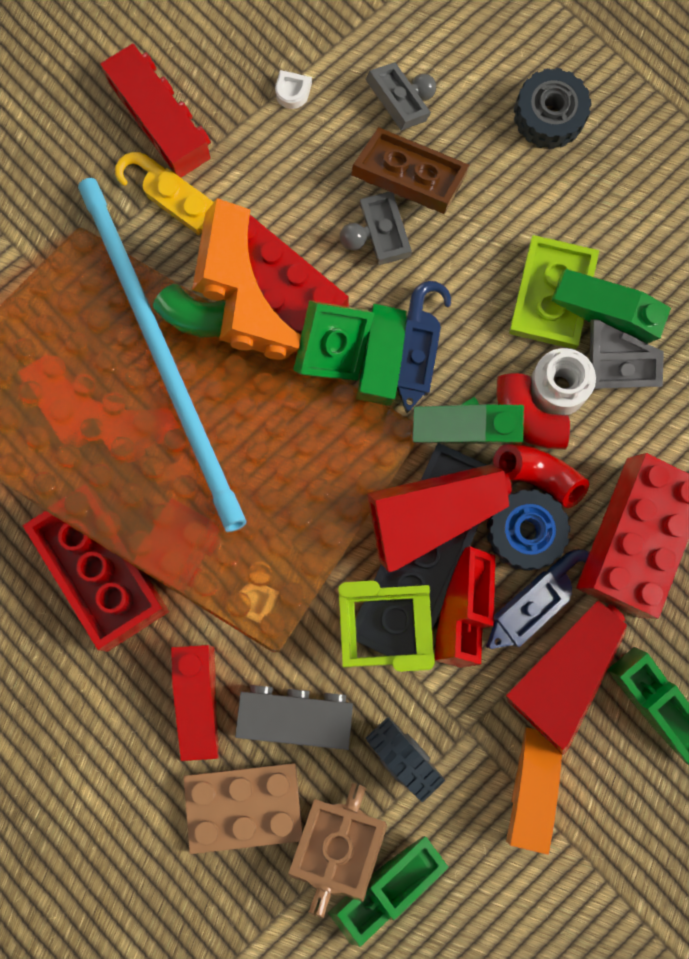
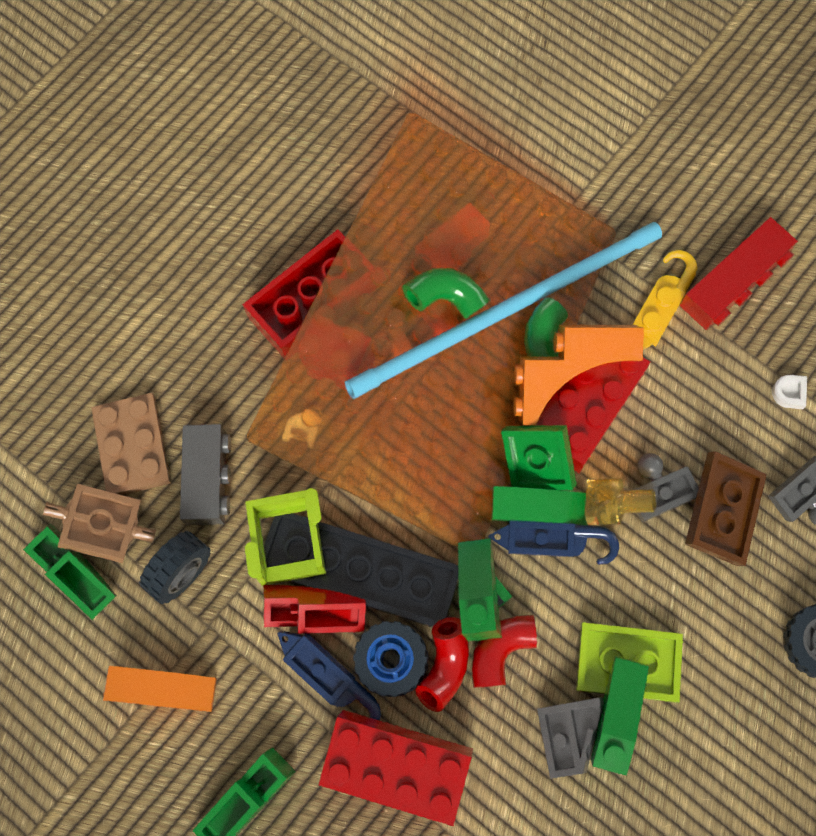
camera: 85 degrees right, 5 degrees down
red slope [171,645,219,761] -> none
red slope [367,464,512,572] -> none
red slope [506,600,627,755] -> none
white piece [531,348,596,415] -> none
none -> green cylinder [402,268,490,319]
none -> clear yellow piece [585,478,656,525]

